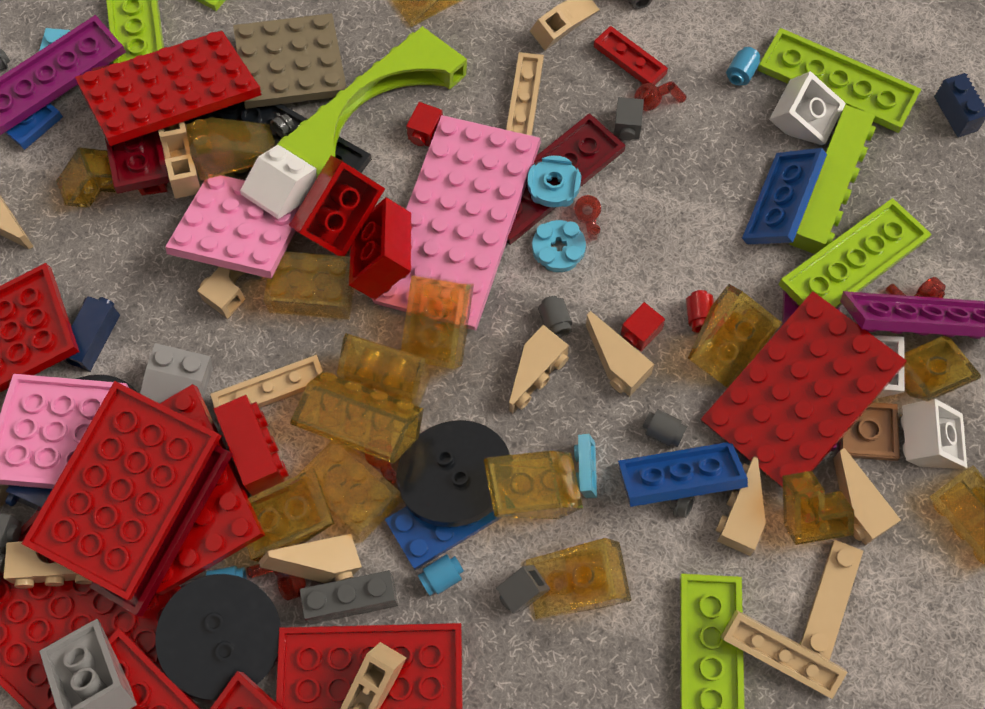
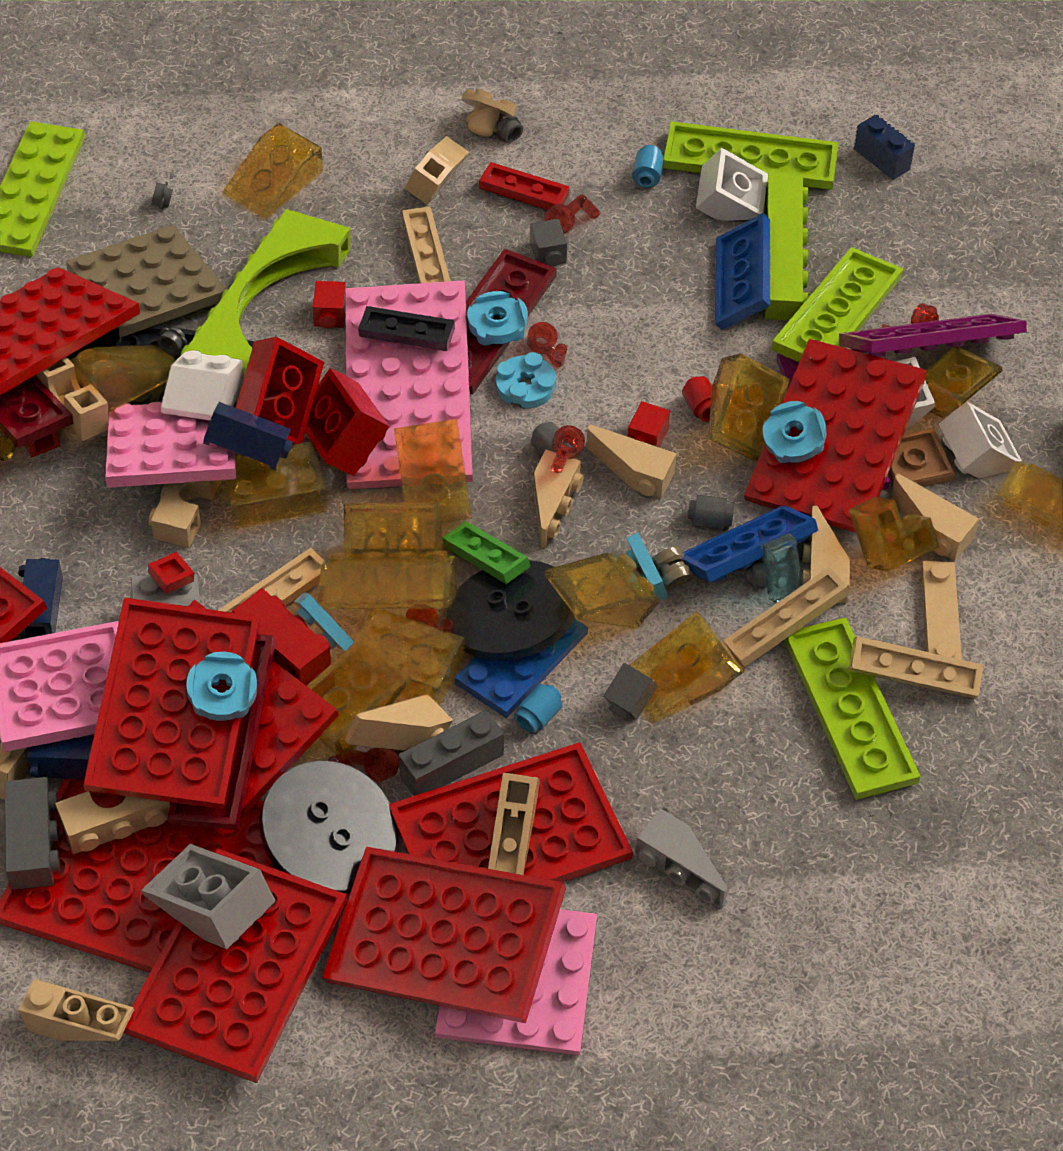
camera: 25 degrees left, 15 degrees down
none -> red plate [148,551,195,594]
none -> medium azure plate [187,652,257,721]
none -> dark blue brick [203,402,293,471]
none -> medium azure plate [294,592,354,651]
none -> black plate [358,306,455,351]
none -> bright green plate [442,521,530,584]
none -> clear red plate [551,425,585,474]
none -> dark tan wheel [652,546,694,590]
none -> tan plate [723,567,850,668]
none -> clear light blue plate [762,533,801,603]
none -> medium azure plate [763,401,827,463]

